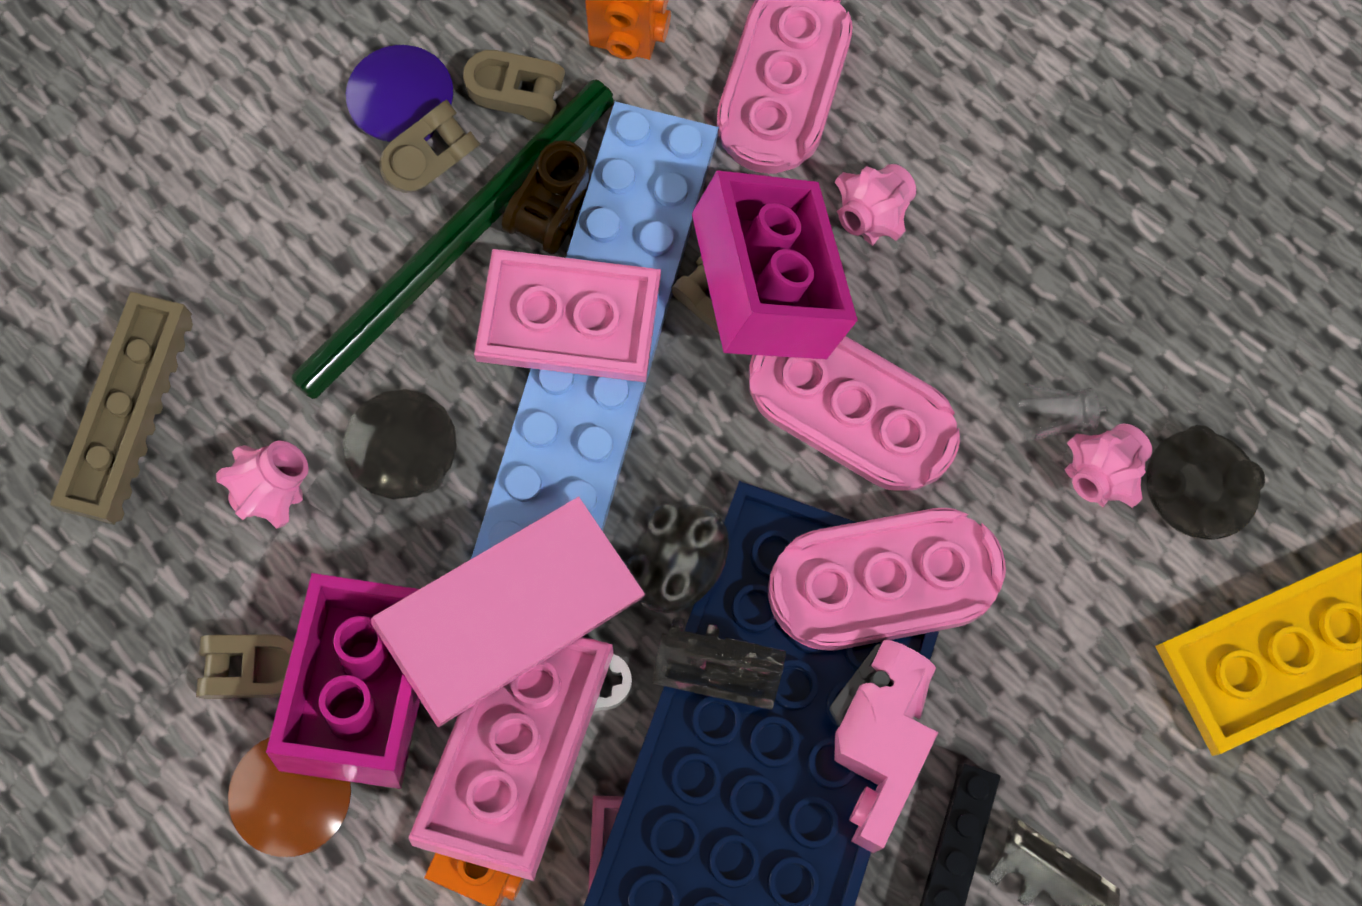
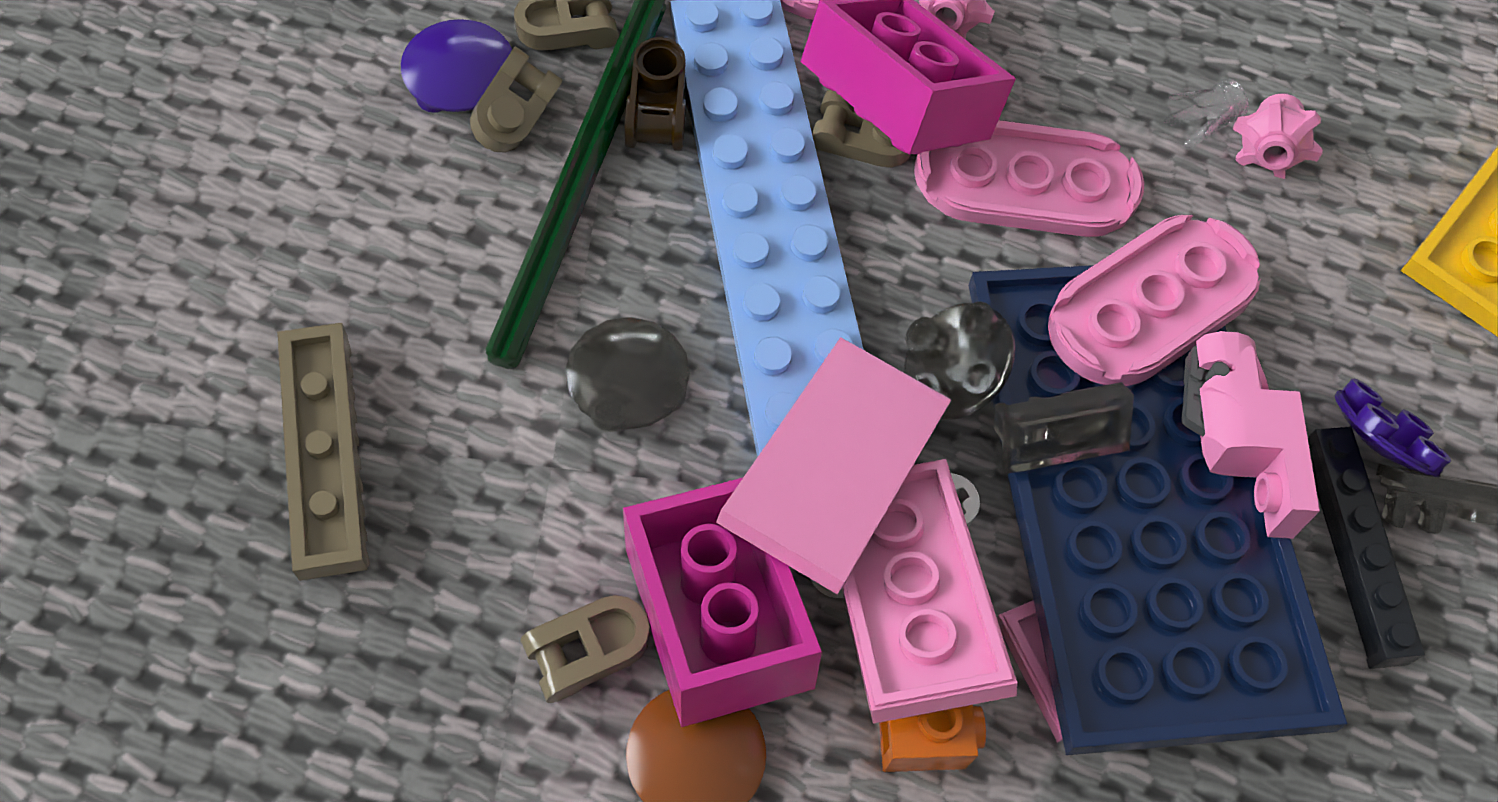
camera: 30 degrees left, 10 degrees down
bright pink rock [216,441,309,529] -> none
bright pink tile [474,249,661,383] -> none
clear smoke dish [1146,425,1265,540] -> none
none -> dark purple dish [1334,378,1451,476]

